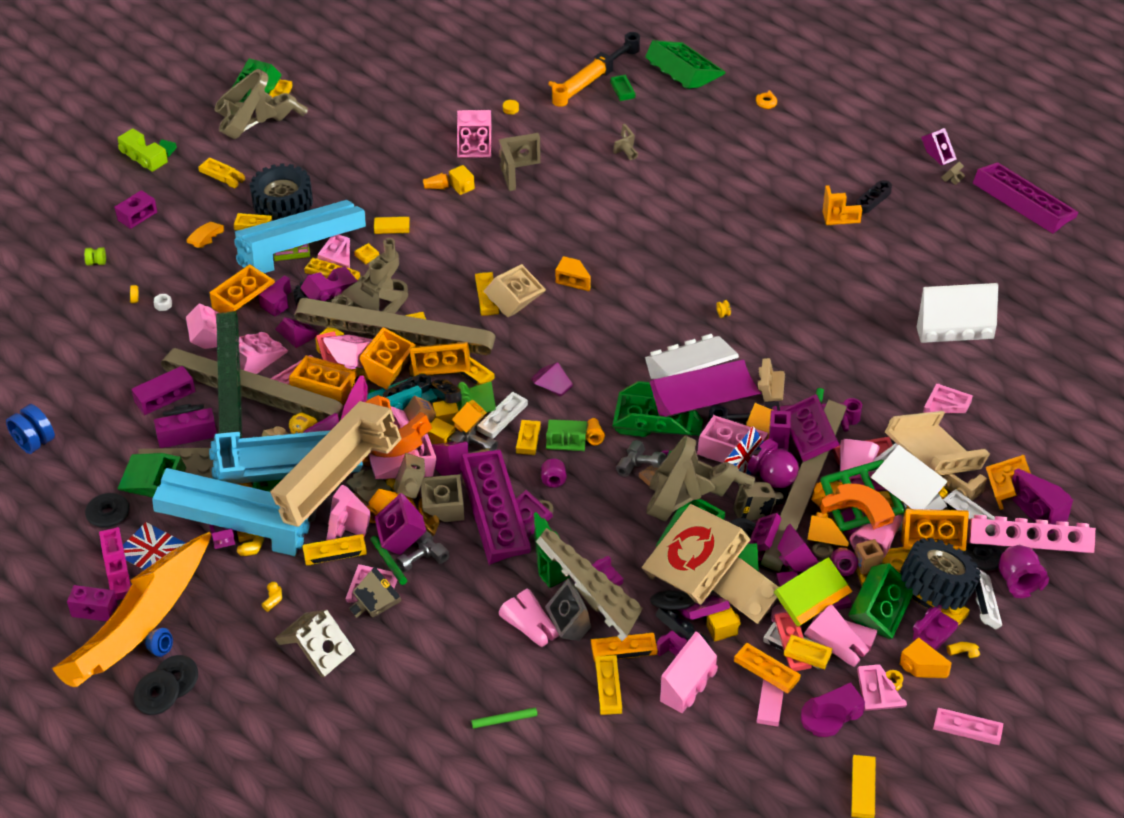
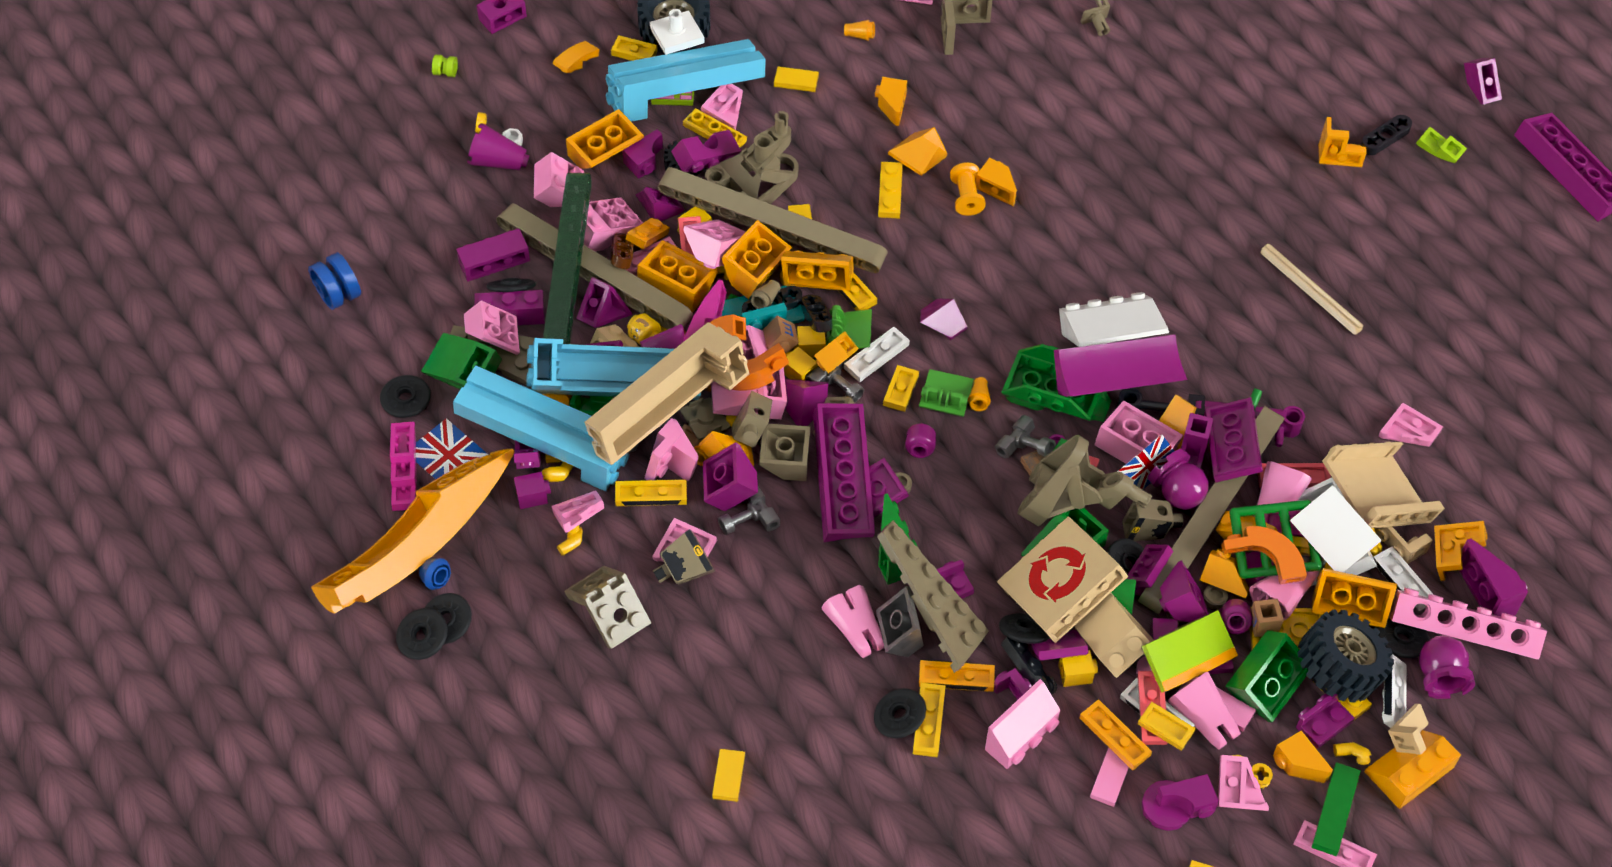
camera: 10 degrees right, 10 degrees up
magenta brick [67,585,118,622] -> none
yellow tile [354,243,379,265] -> none
green bar [370,536,407,585] -> none
pearl gold piece [419,498,440,536] -> none
yellow brick [449,165,475,195] -> none
bright green bar [471,707,537,729] -> none
tan slope [484,264,546,317] -> none
yellow bush [716,300,731,318] -> none
tan bracket [758,358,785,402] -> none
white slope [917,283,998,343] -> none
dark tan tile [941,161,965,185] -> none
none -> bright pink slope [464,301,520,355]
none -> magenta cone [467,123,530,170]
none -> magenta brick [514,472,551,509]
none -> bright pink wing [552,490,605,533]
none -> magenta slope [576,277,633,328]
none -> reddish brown beam [611,233,633,269]
none -> light orange plate [626,218,670,250]
none -> white tile [650,9,704,55]
none -> yellow tile [712,749,745,802]
none -> dark tan cone [751,280,780,309]
none -> black wheel [874,688,926,738]
none -> light orange slope [875,77,907,126]
none -> light orange slope [888,127,947,176]
none -> light orange piece [950,162,986,216]
none -> tan axle [1261,244,1363,335]
none -> green tile [1311,762,1361,857]
none -> light orange slope [1364,730,1461,809]
none -> tan bracket [1388,704,1428,755]
none -> lime slope [1415,127,1467,163]

